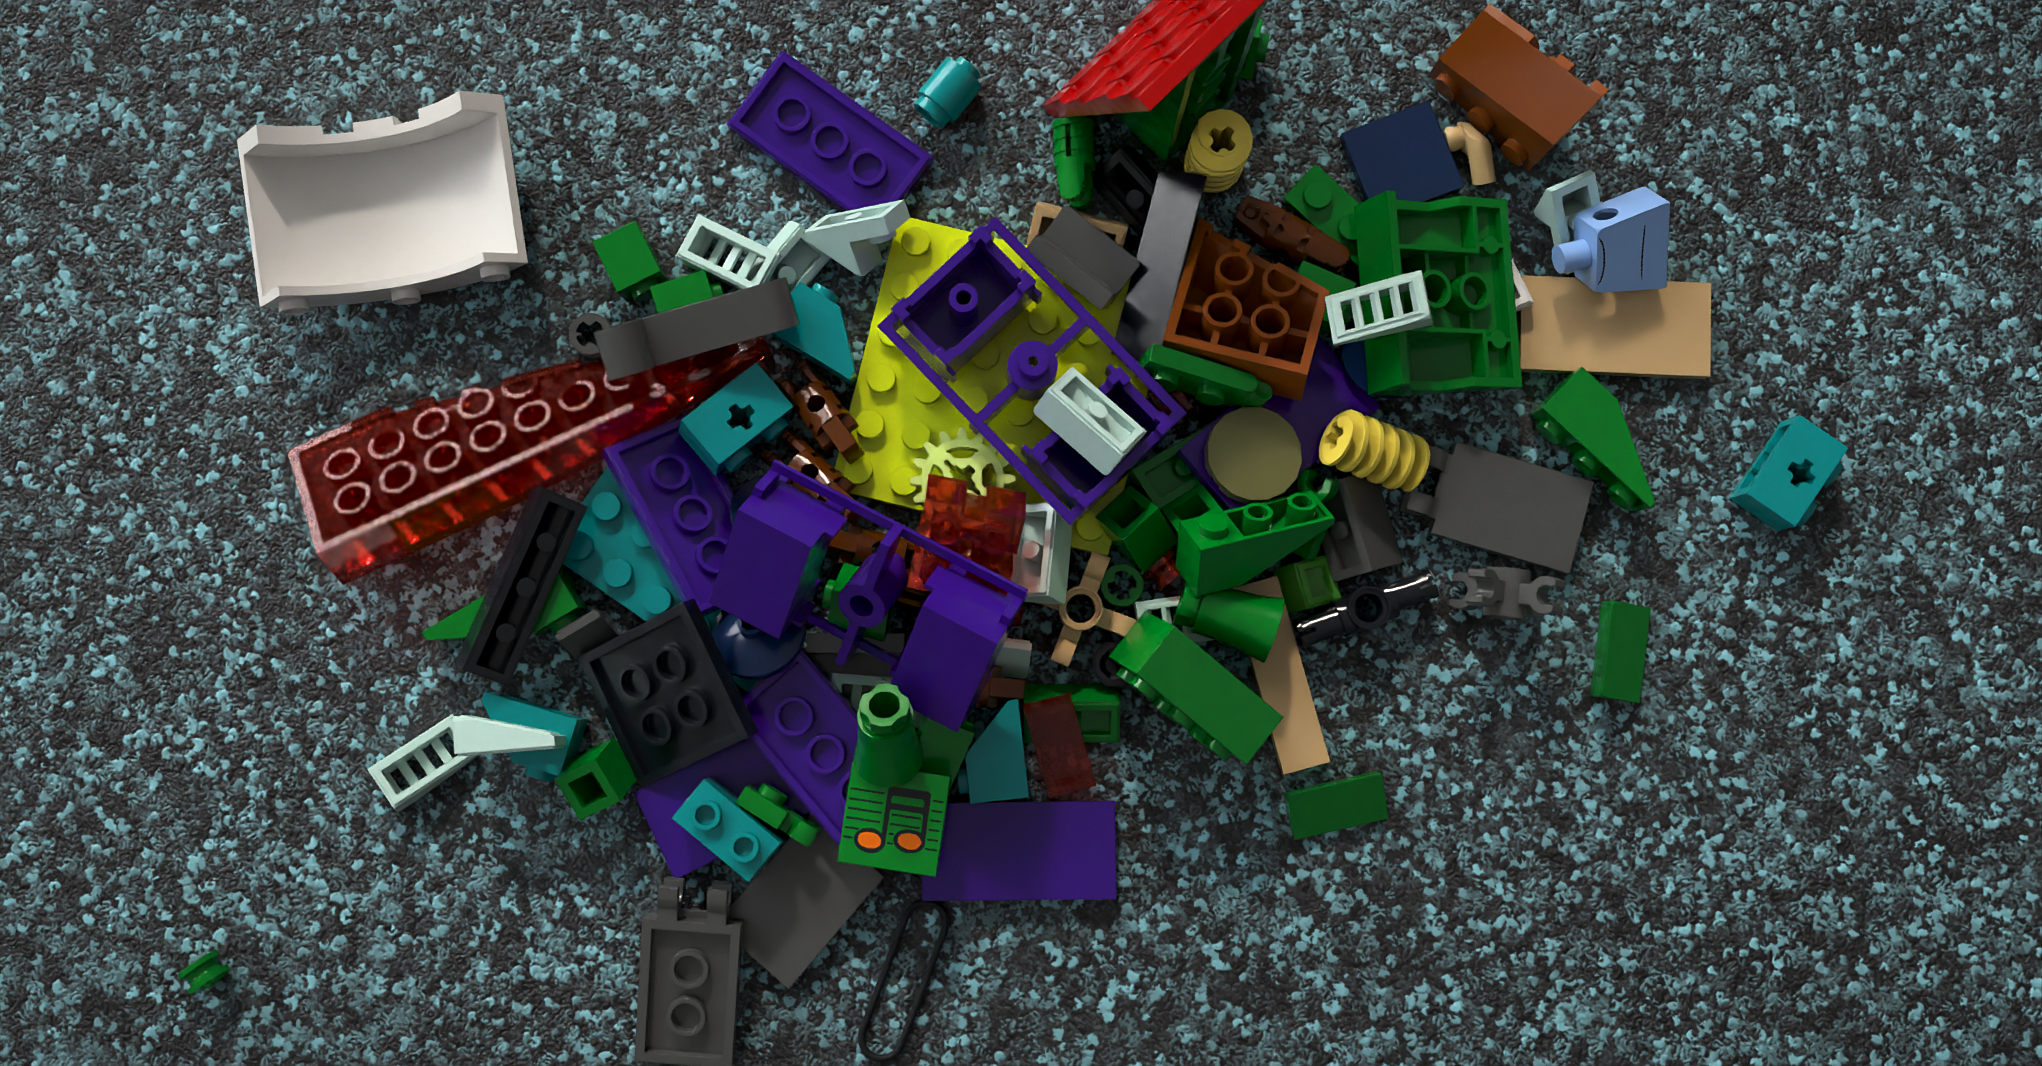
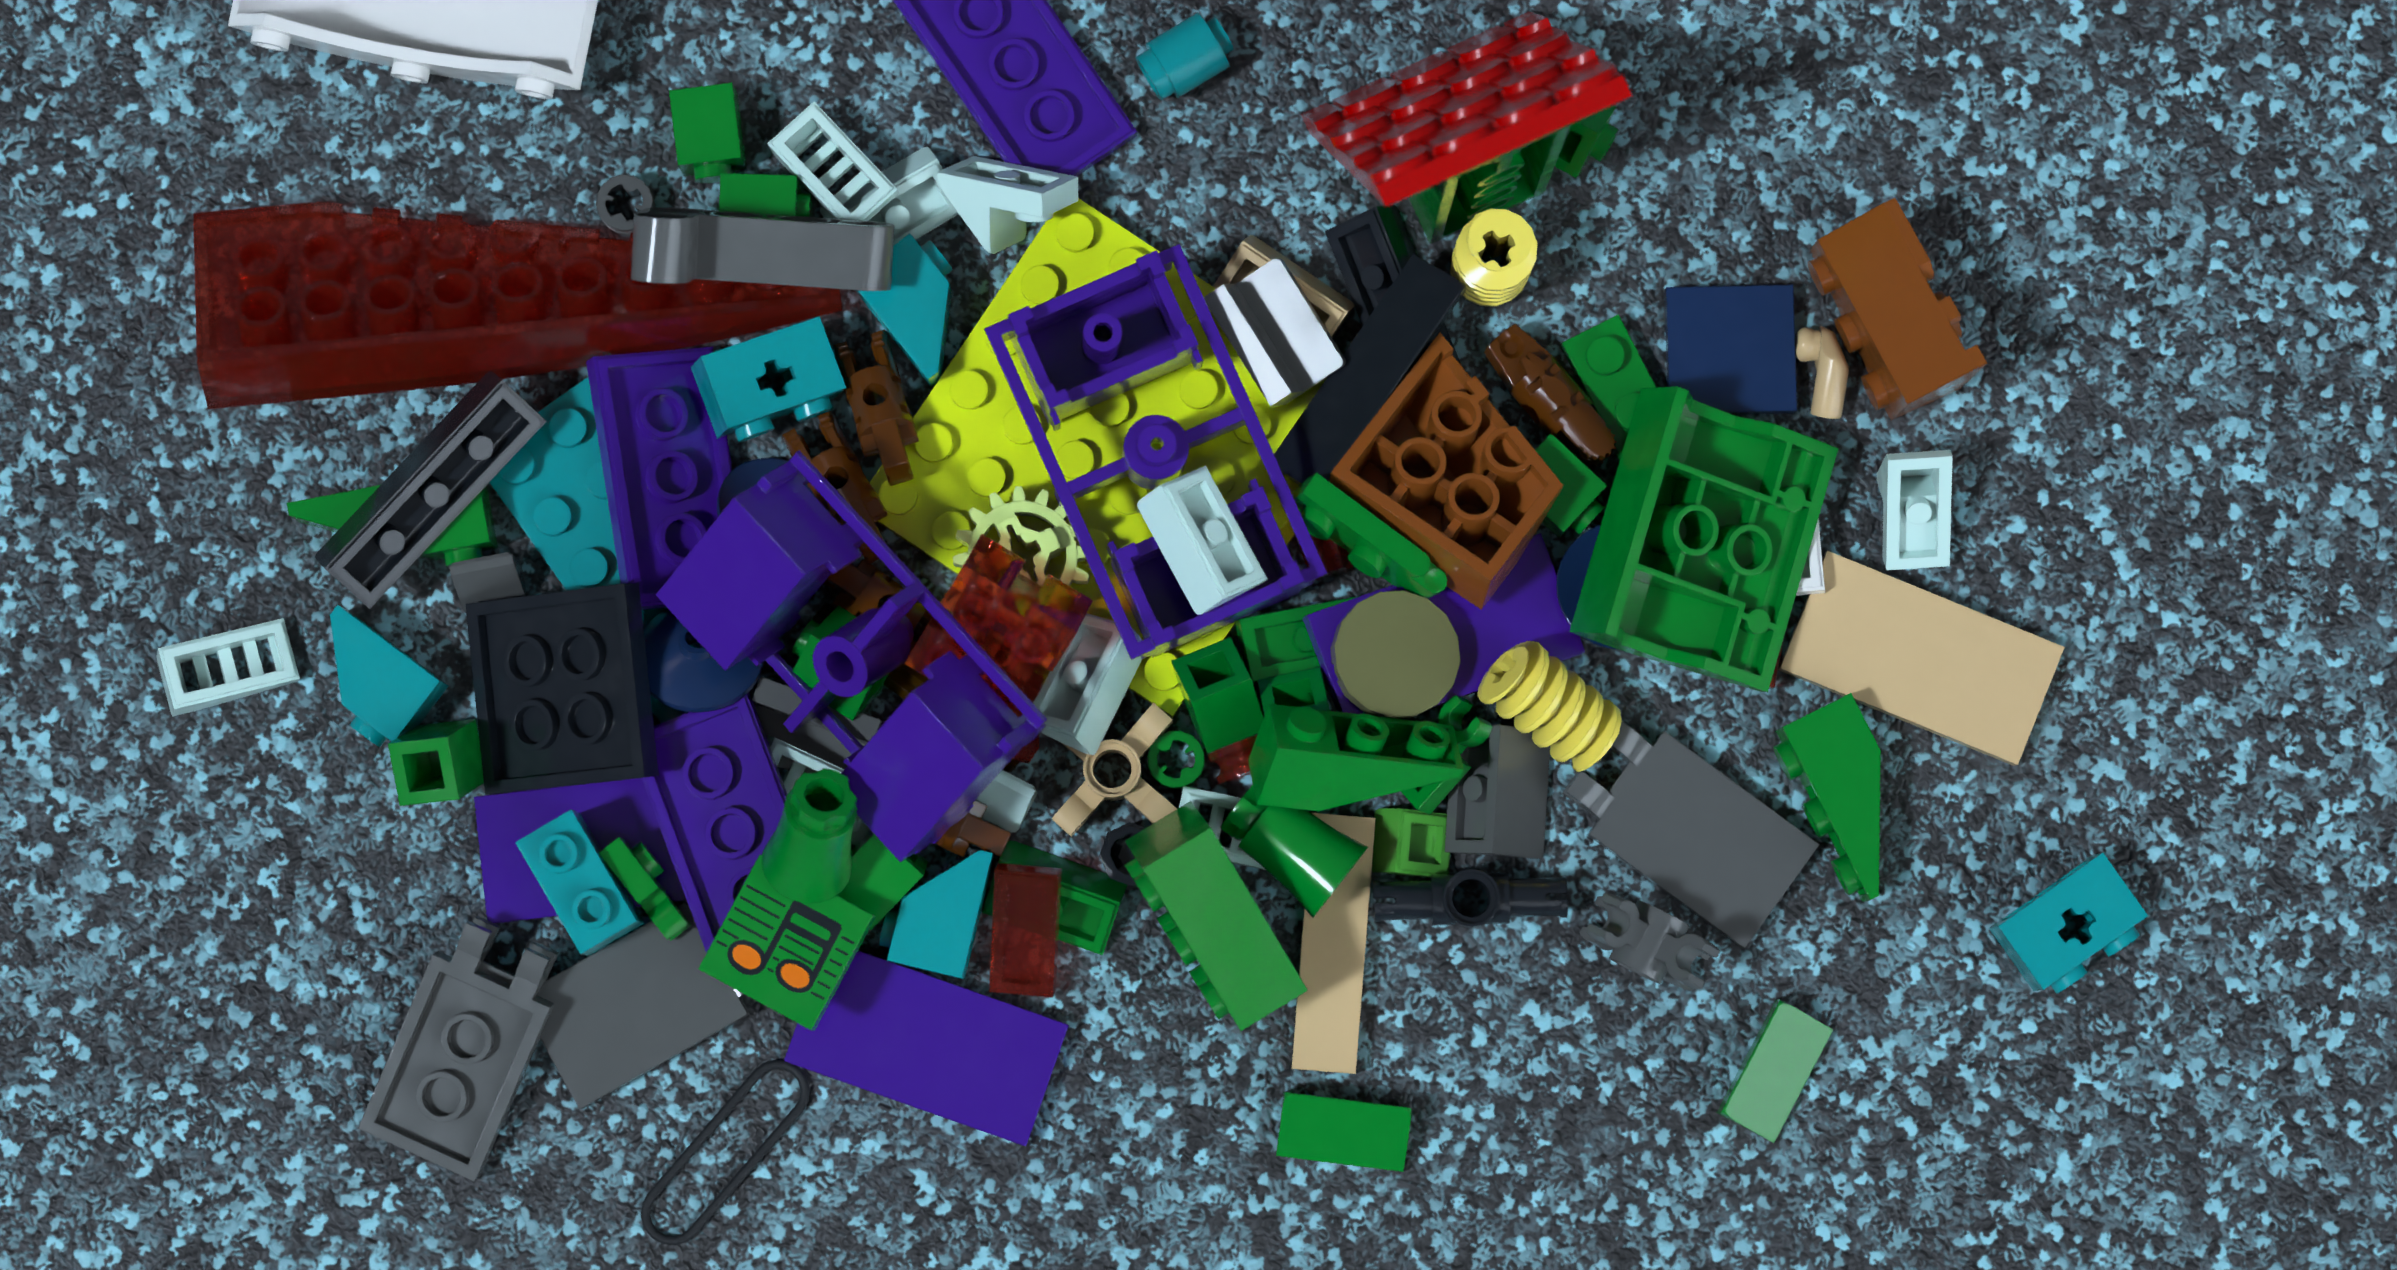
camera: 20 degrees right, 0 degrees up
light aqua slope [453,715,567,756] -> none
green hinge [1052,116,1096,211] -> none
light aqua slope [1325,270,1433,346] -> none
light blue torso [1552,186,1670,293] -> none

